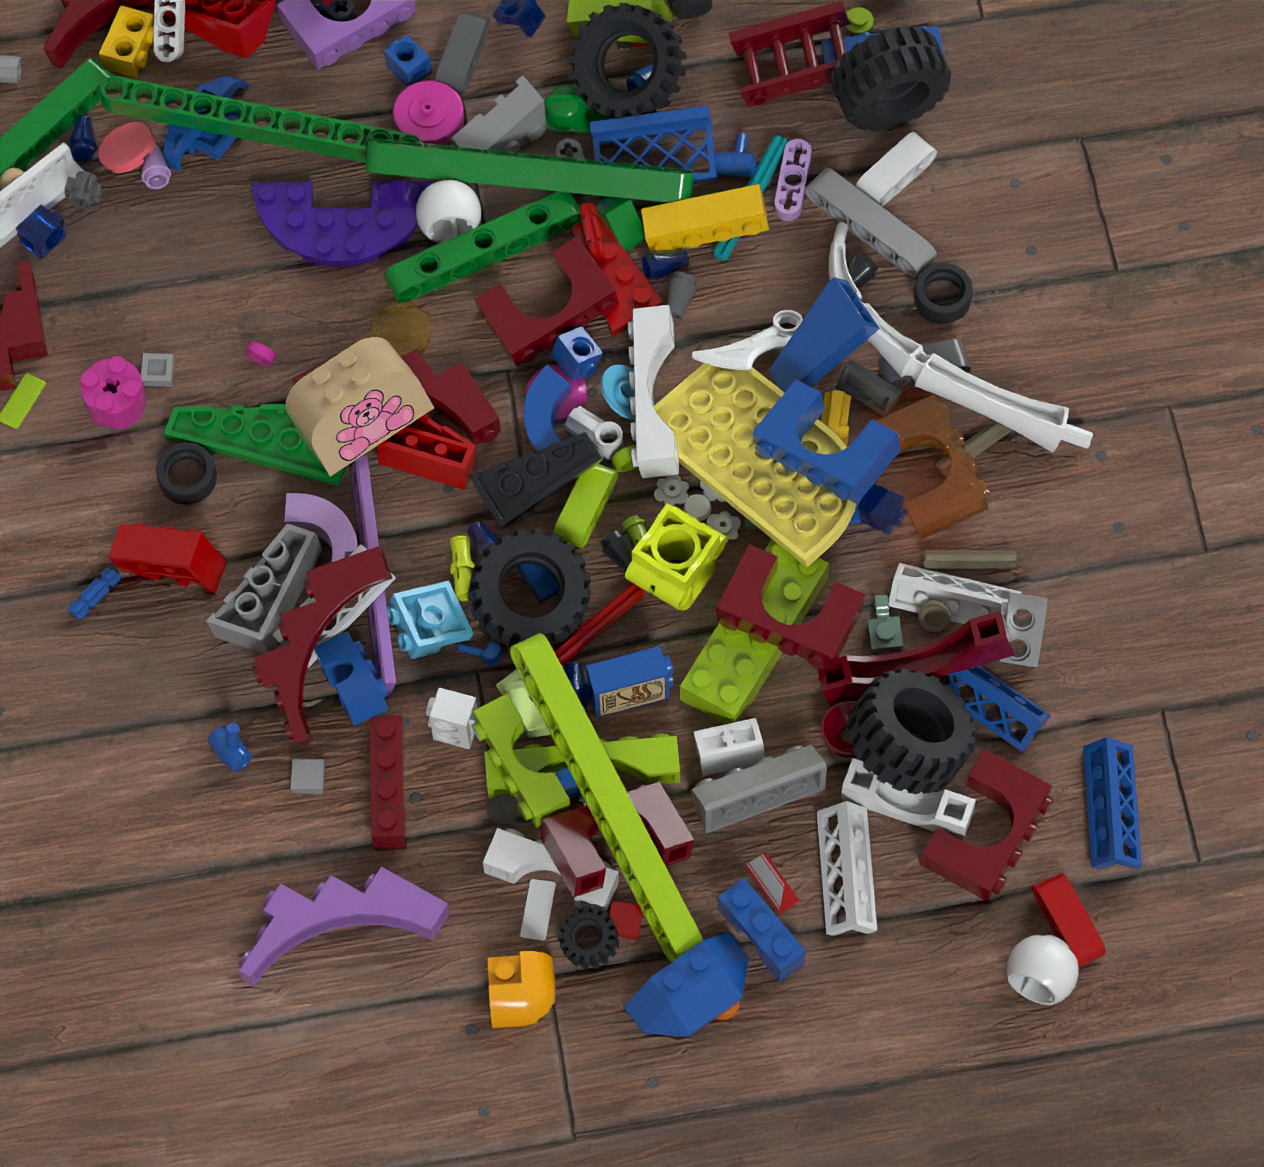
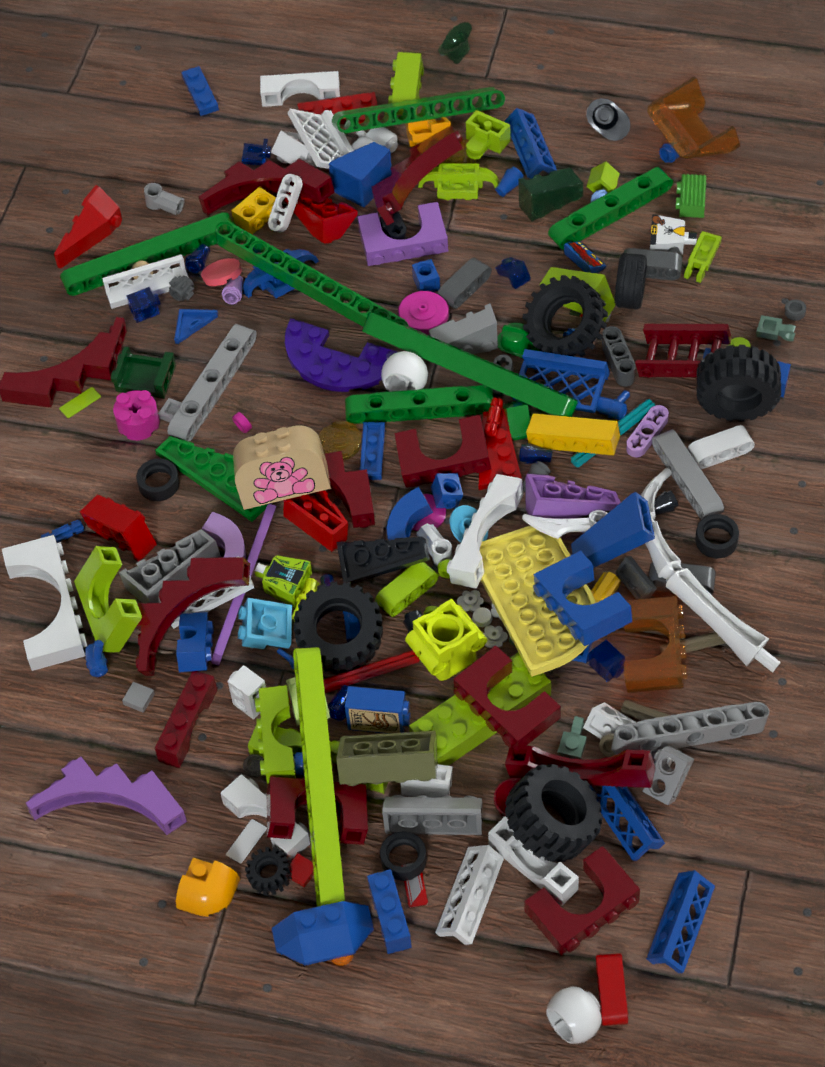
camera: 25 degrees right, 10 degrees down
none -> white arch [2,535,87,671]
none -> lime arch [74,546,142,652]
none -> dark green panel [111,346,176,399]
none -> light grey beam [168,324,257,442]
none -> blue tile [174,309,218,344]
none -> lime torso [255,556,312,608]
none -> olive slope [336,731,437,786]
none -> blue tile [360,422,385,480]
none -> black tyre [380,831,427,881]
none -> medium lavender wedge [526,474,621,519]
none -> dark grey beam [602,326,636,387]
none -> light grey beam [611,702,770,754]

